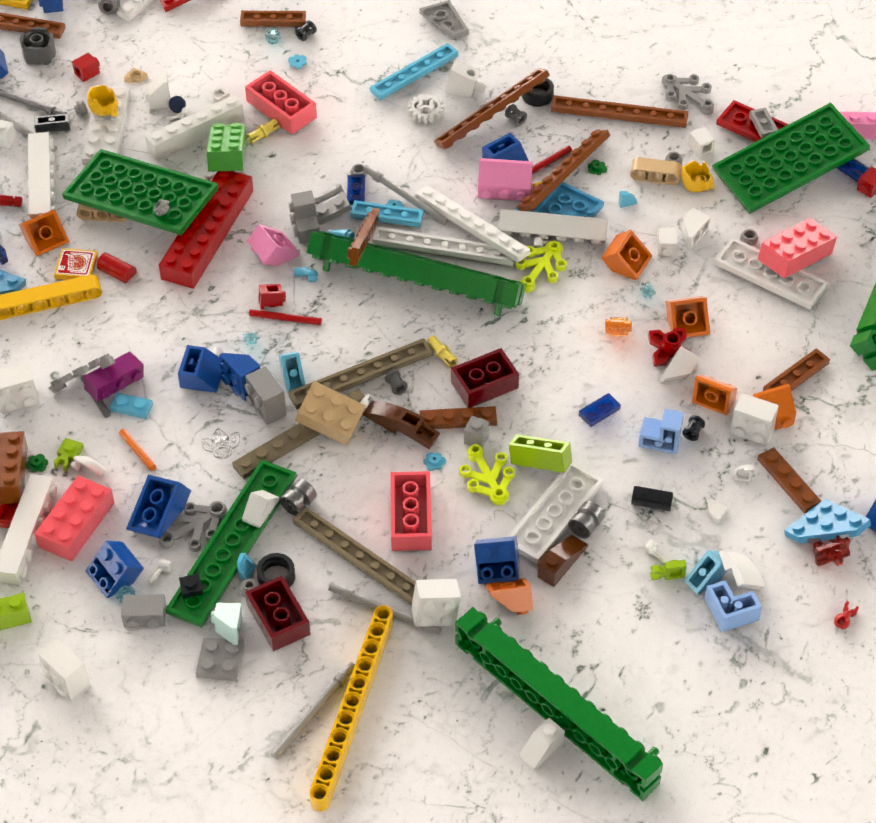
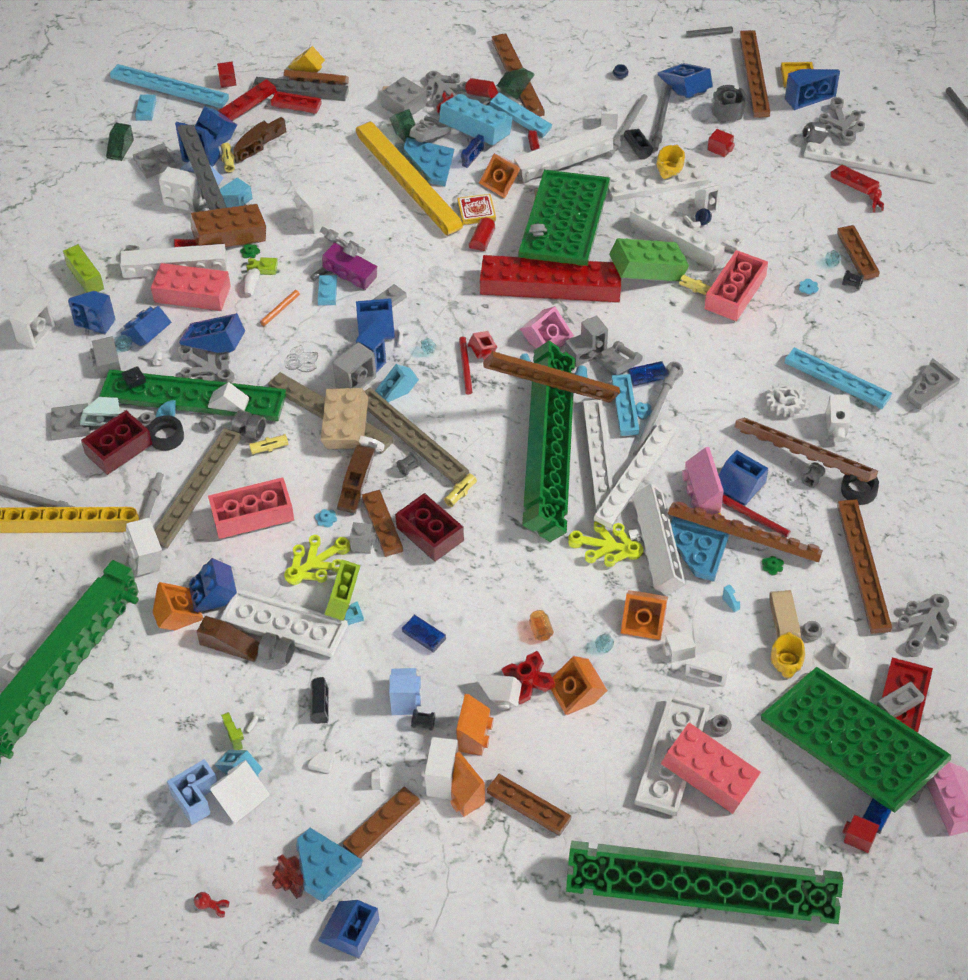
camera: 75 degrees right, 0 degrees up
tan tile [124,67,148,83] -> none
none -> blue slope [68,291,116,334]
none -> light grey plate [199,415,216,432]
none -> light yellow pin [249,434,289,455]
none -> light grey plate [372,284,407,308]

